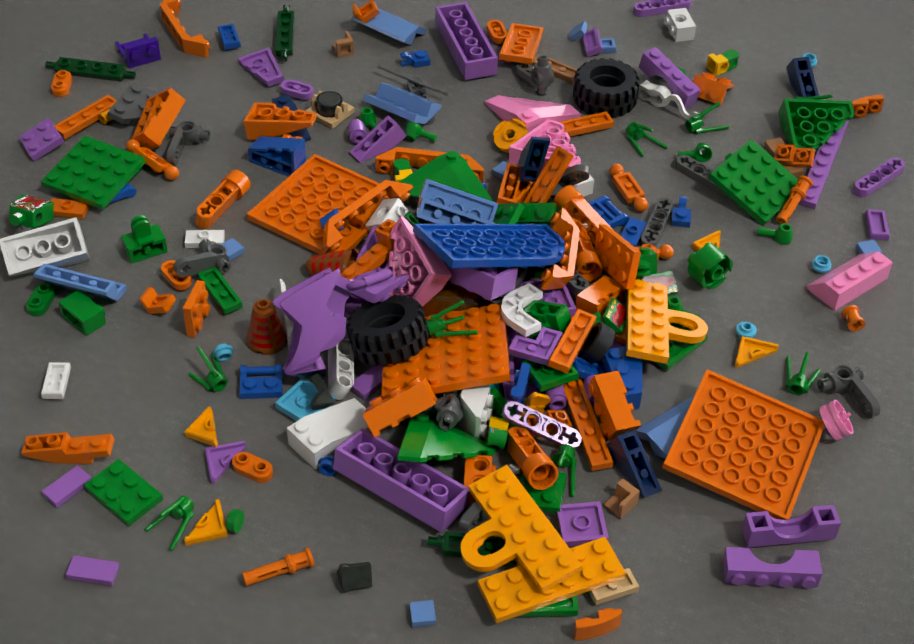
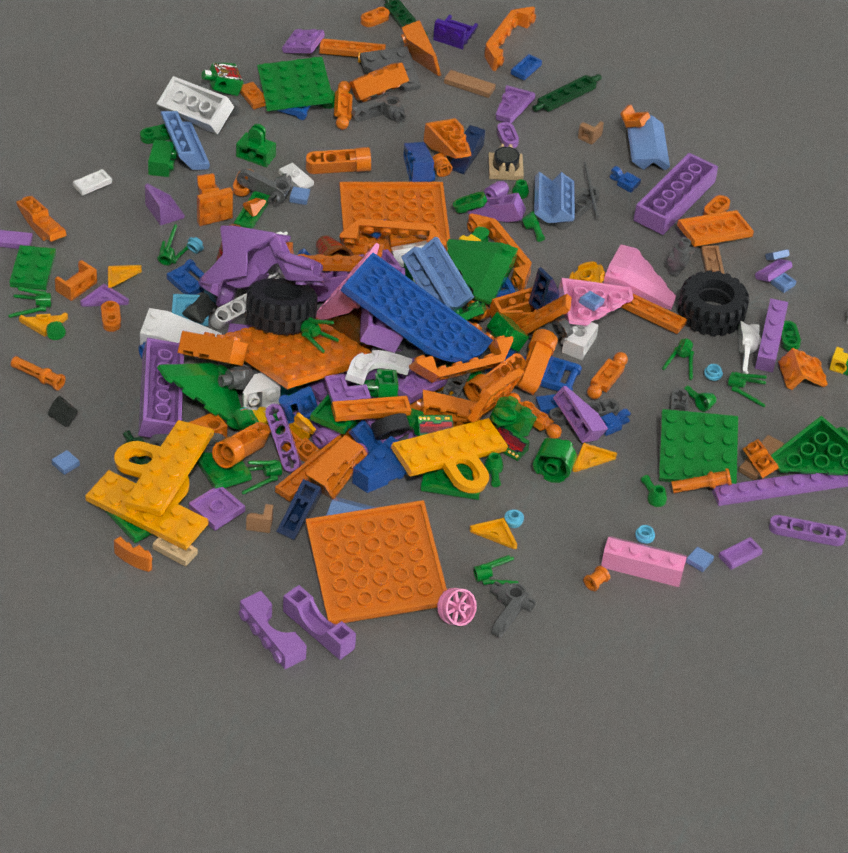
camera: 50 degrees right, 0 degrees up
none -> orange panel [55,260,97,301]
none -> medium lavender slope [145,183,185,226]
none -> orange slope [242,198,266,217]
none -> orange slope [401,20,441,76]
none -> medium nougat tile [444,70,496,98]
none -> green plate [452,192,487,213]
none -> medium lavender slope [553,386,608,443]
none -> medium blue tile [579,291,605,311]
none -> medium azure plate [704,364,723,381]

